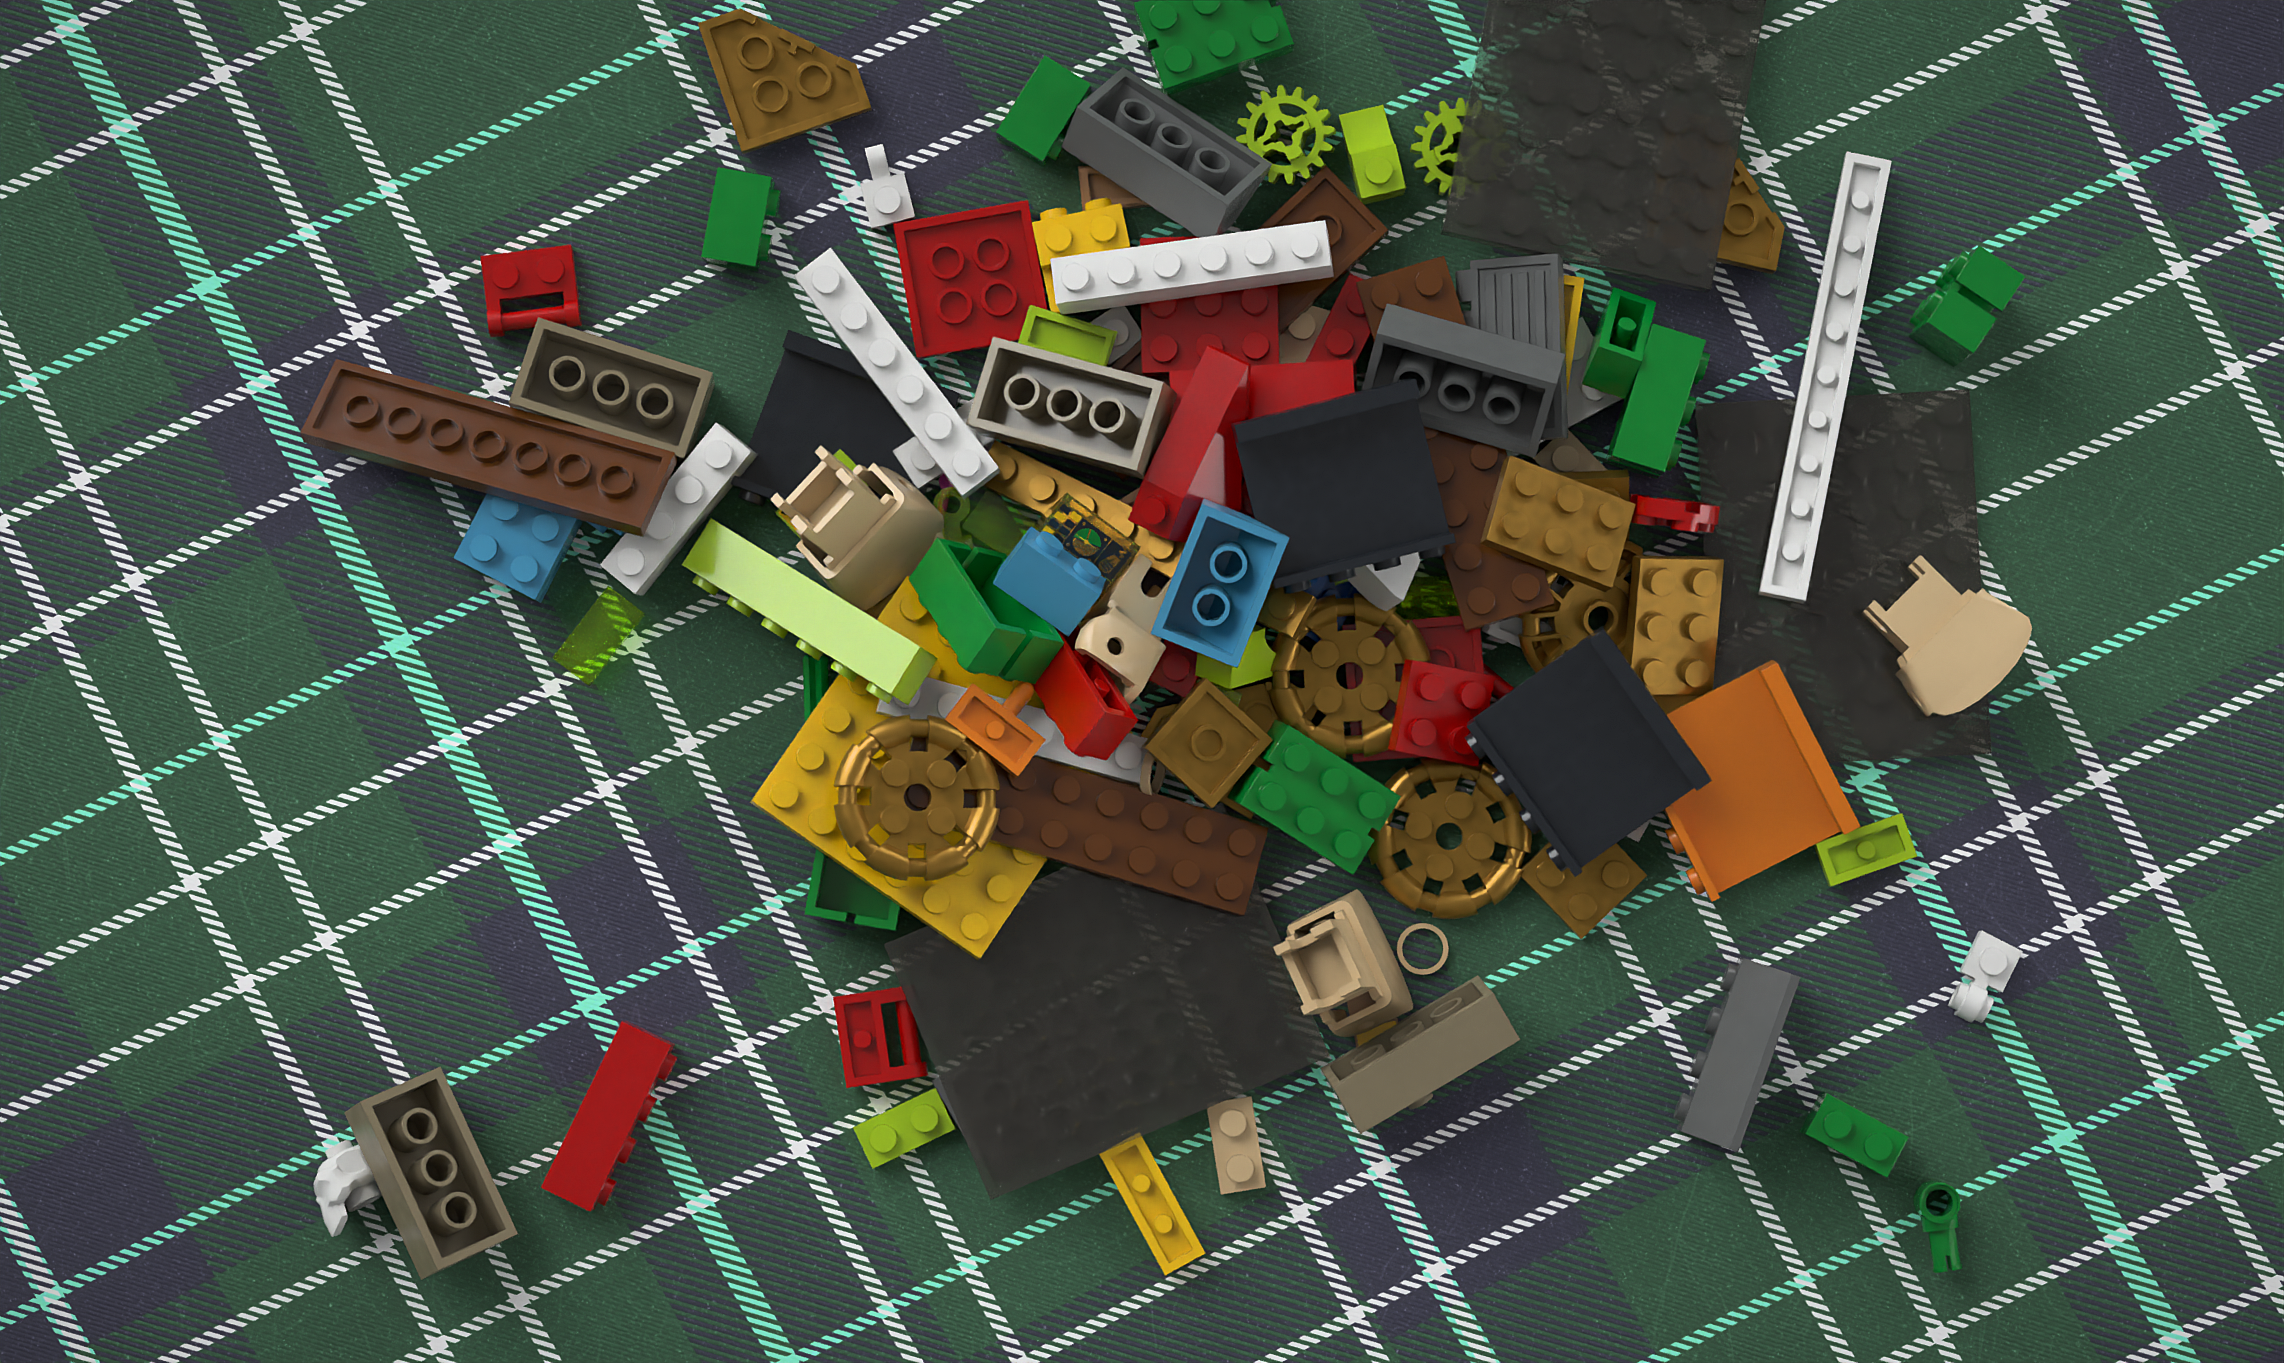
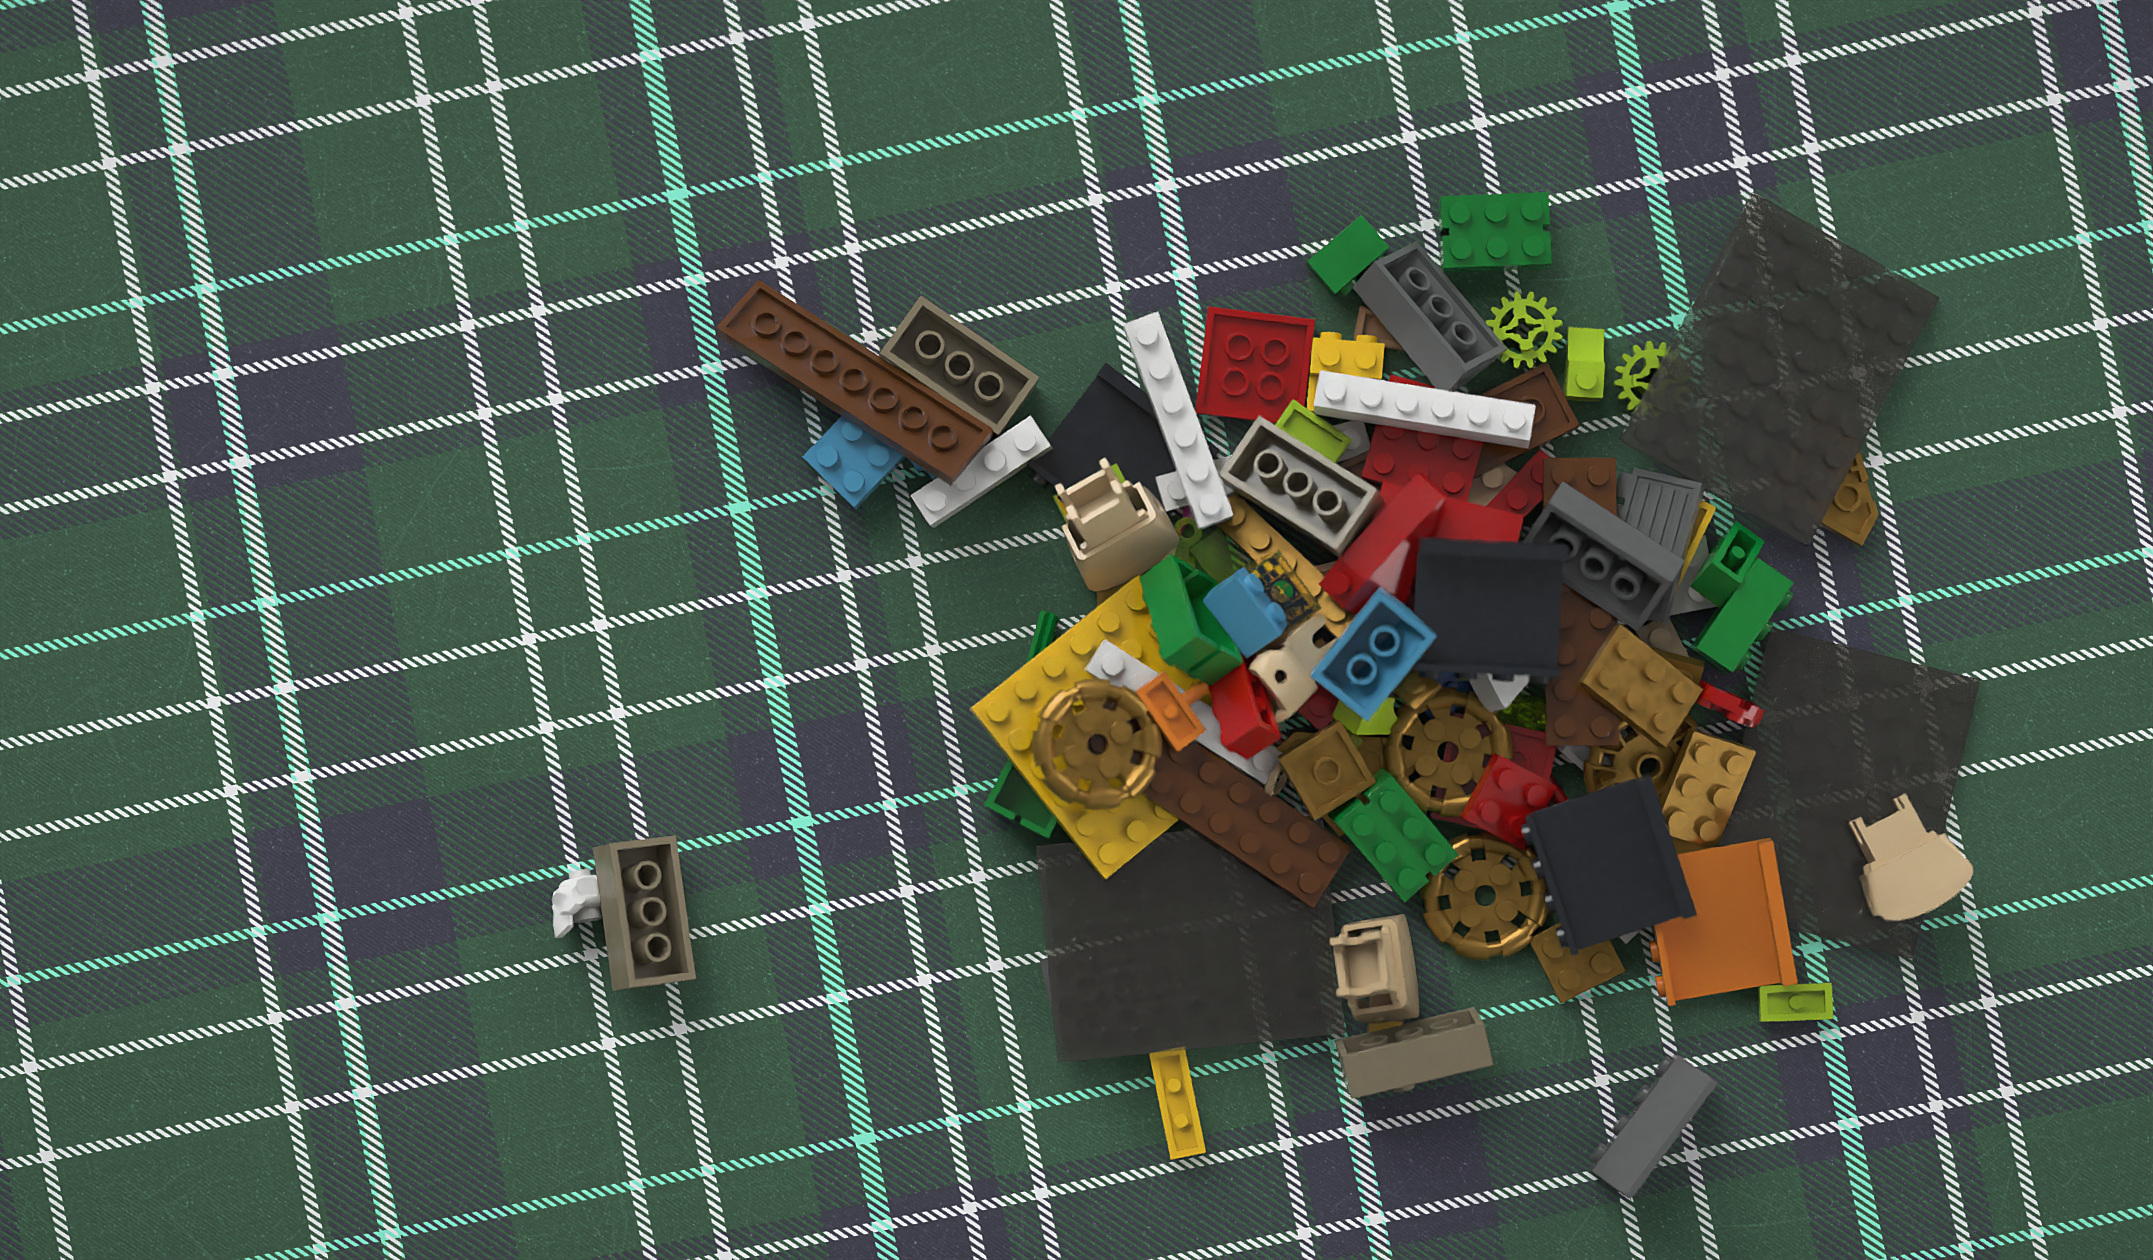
camera: 15 degrees right, 0 degrees up
red plate [480,245,582,338] -> none
red brick [541,1020,678,1212] -> none
clear neon green plate [552,586,646,686] -> none
lime brick [682,518,938,705] -> none
pearl gold plate [698,8,872,154] -> none
green brick [701,167,781,272] -> none
red plate [833,985,929,1088] -> none
lime plate [853,1088,956,1169] -> none
white plate [860,144,916,229] -> none
tan plate [1206,1096,1266,1194] -> none
tan piece [1397,923,1449,975] -> none
white plate [1759,152,1892,604] -> none
green brick [1799,1091,1909,1178] -> none
green piece [1908,245,2026,367] -> none
white plate [1948,931,2023,1023] -> none

